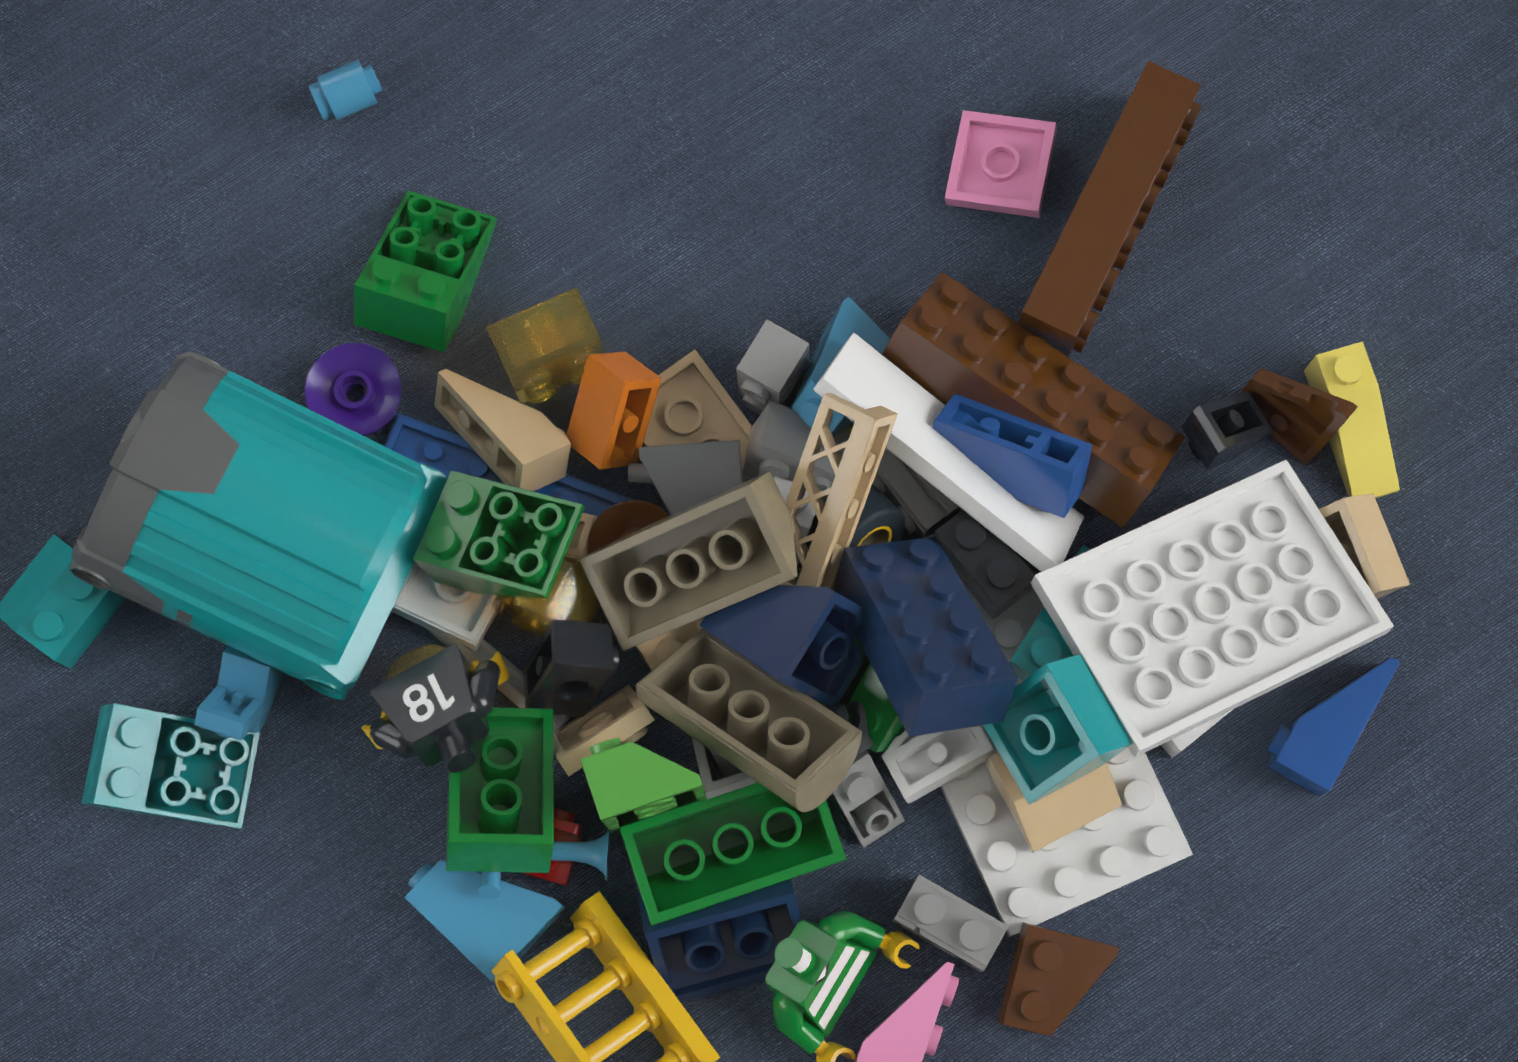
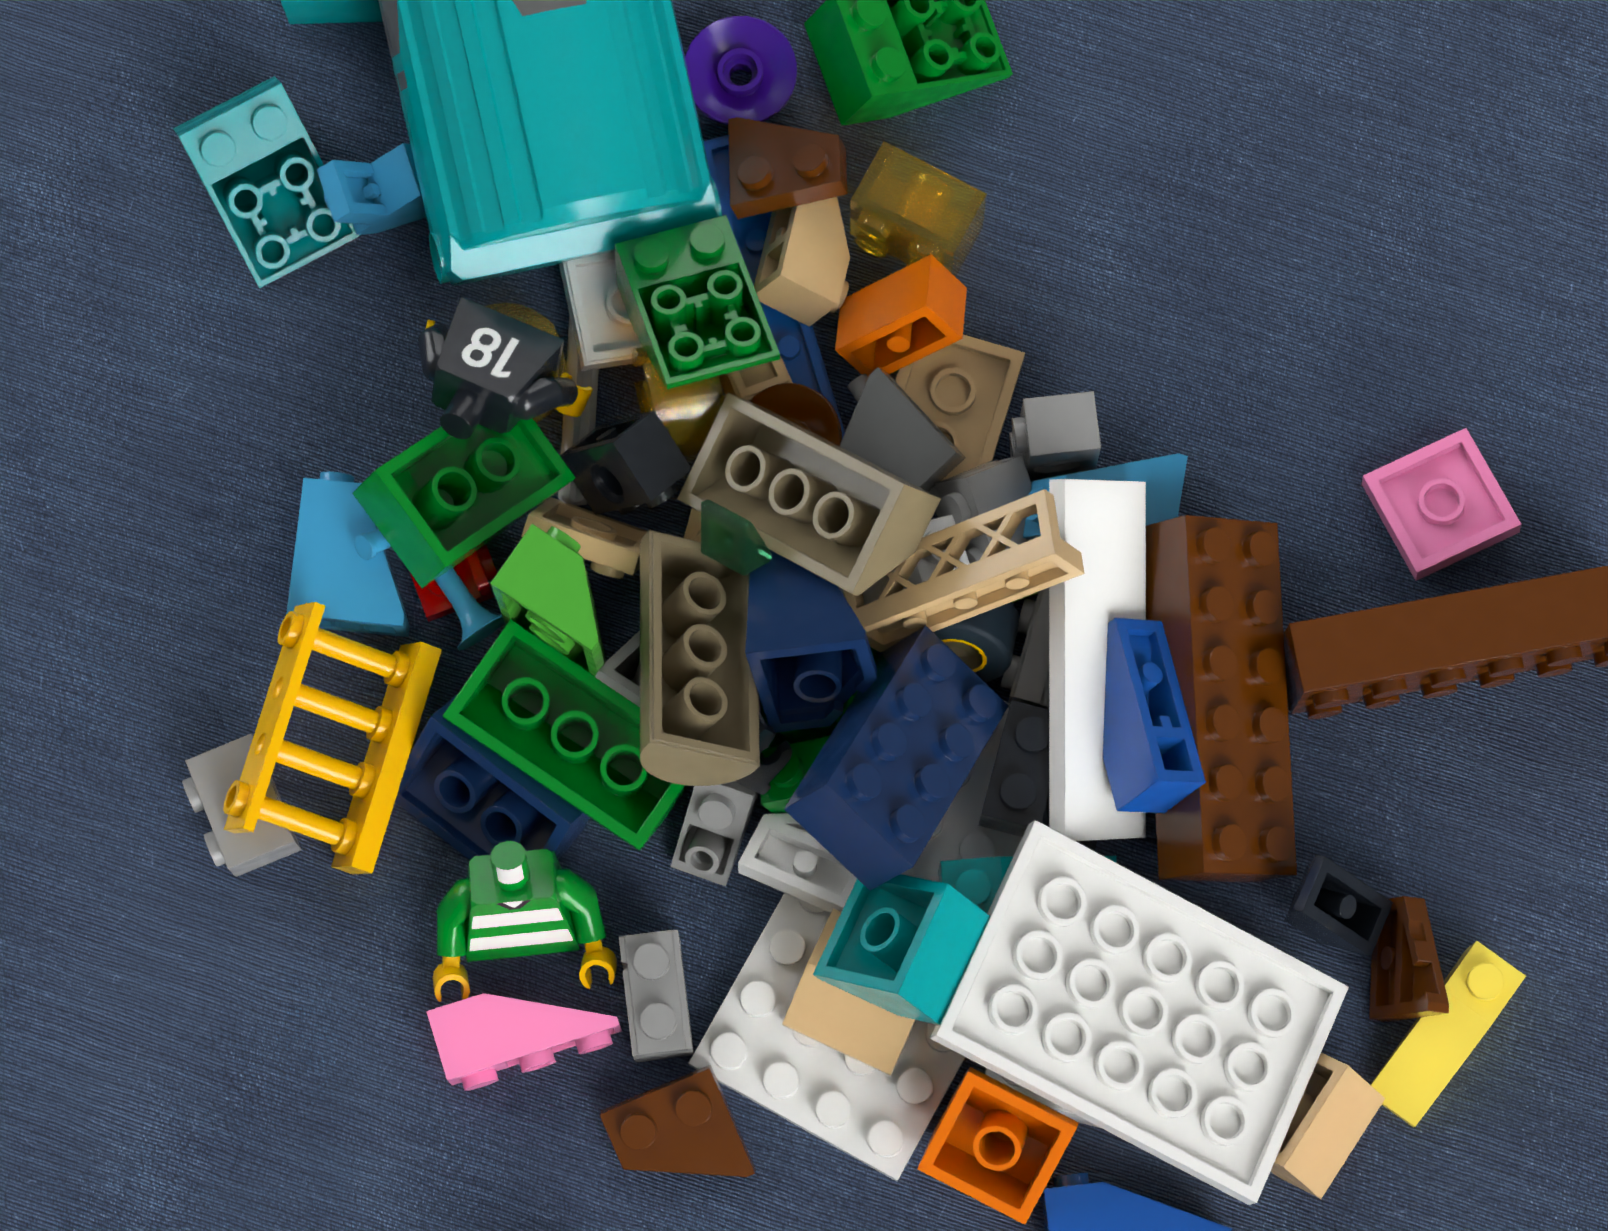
camera: 50 degrees right, 0 degrees up
none -> clear green slope [701,499,772,576]
none -> reddish brown wing [728,117,848,219]
none -> orange slope [917,1067,1079,1225]

